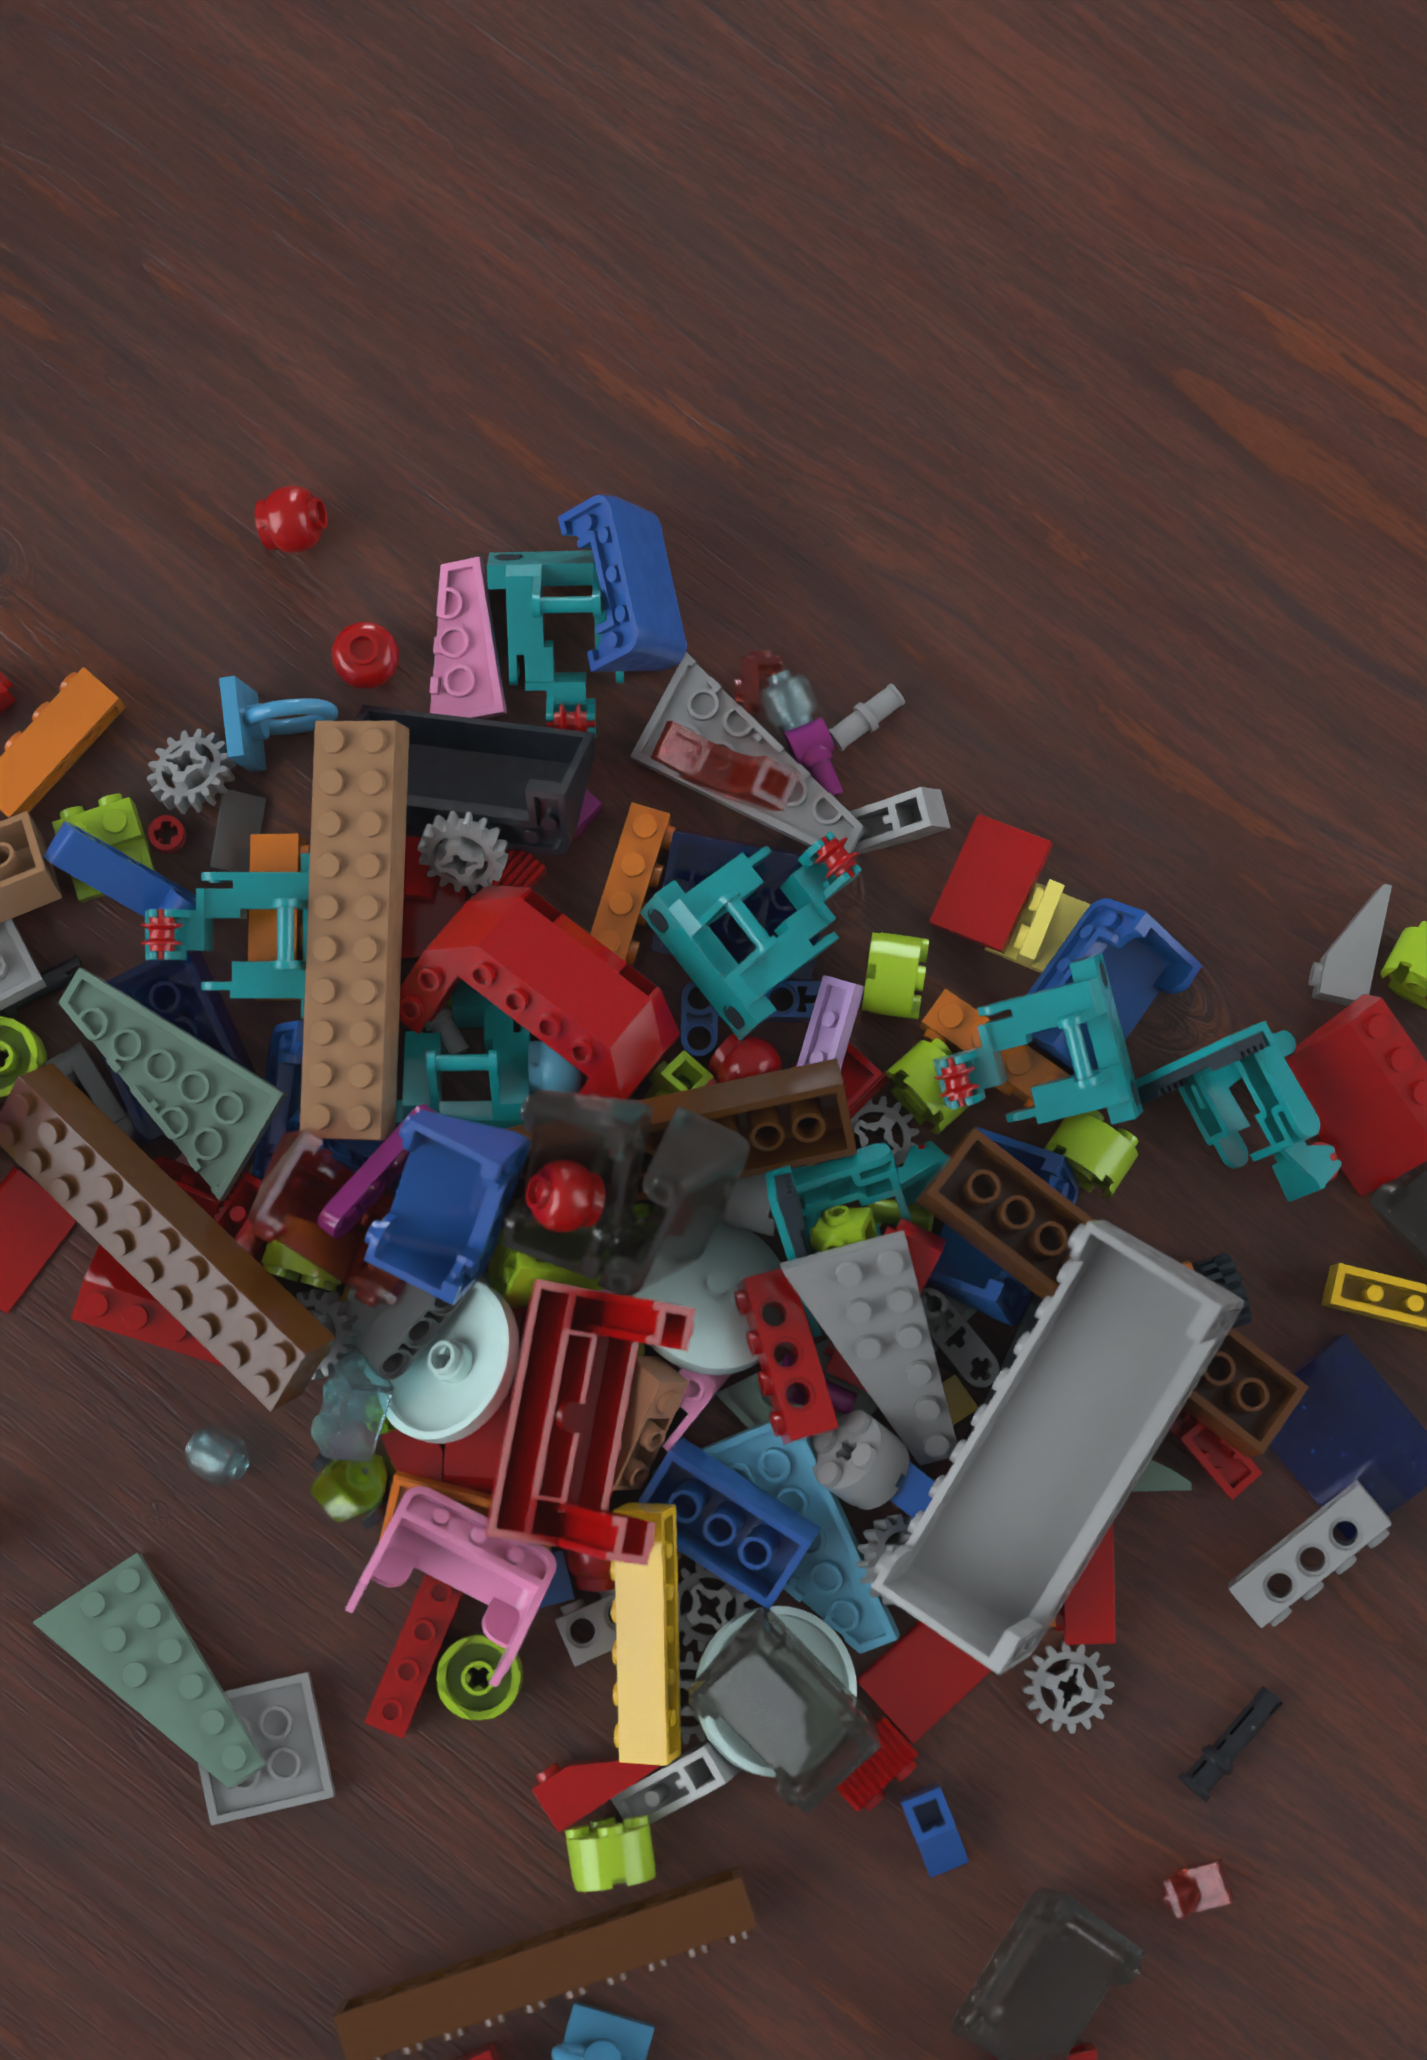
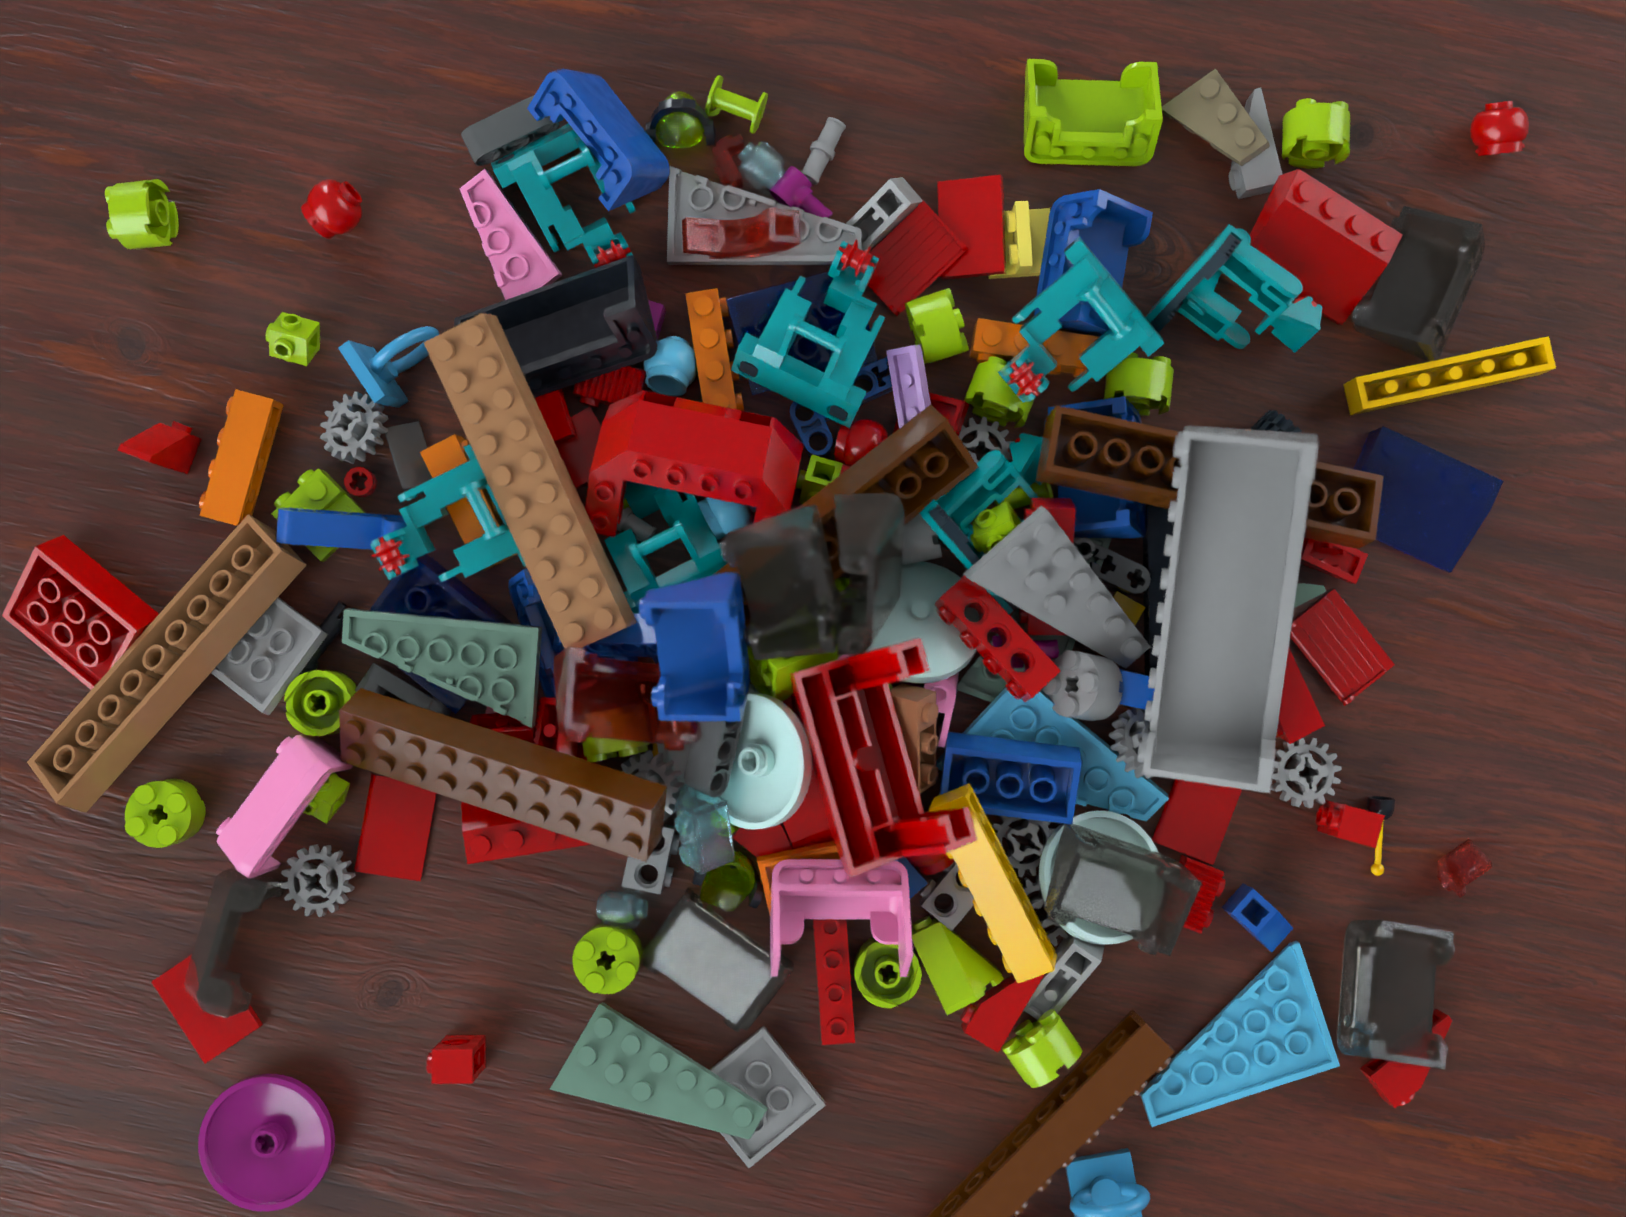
camera: 25 degrees left, 5 degrees up
magenta beam [318,1104,438,1239] -> none
red piece [332,621,399,689] -> none
light grey gear [417,811,509,893] -> none
red piece [526,1160,605,1232] -> none
black pin [1177,1686,1283,1803] -> none
light grey brick [1228,1479,1392,1628] -> none
none -> lime brick [105,179,179,250]
none -> lime brick [265,312,320,366]
none -> dark grey beam [461,95,559,166]
none -> lime brick [573,921,643,994]
none -> light grey brick [622,824,681,894]
none -> clear smoke windscreen [641,887,794,1032]
none -> medium azure piece [644,336,698,397]
none -> cap [645,91,716,149]
none -> lime piece [705,75,768,134]
none -> red piece [868,200,968,316]
none -> lime slope [911,916,1004,1015]
none -> lime windscreen [1024,59,1163,166]
none -> medium azure wing [1140,941,1340,1127]
none -> dark tan wing [1162,69,1270,166]
none -> red piece [1290,589,1395,706]
none -> red brick [1316,800,1385,848]
none -> black hinge [1367,796,1395,876]

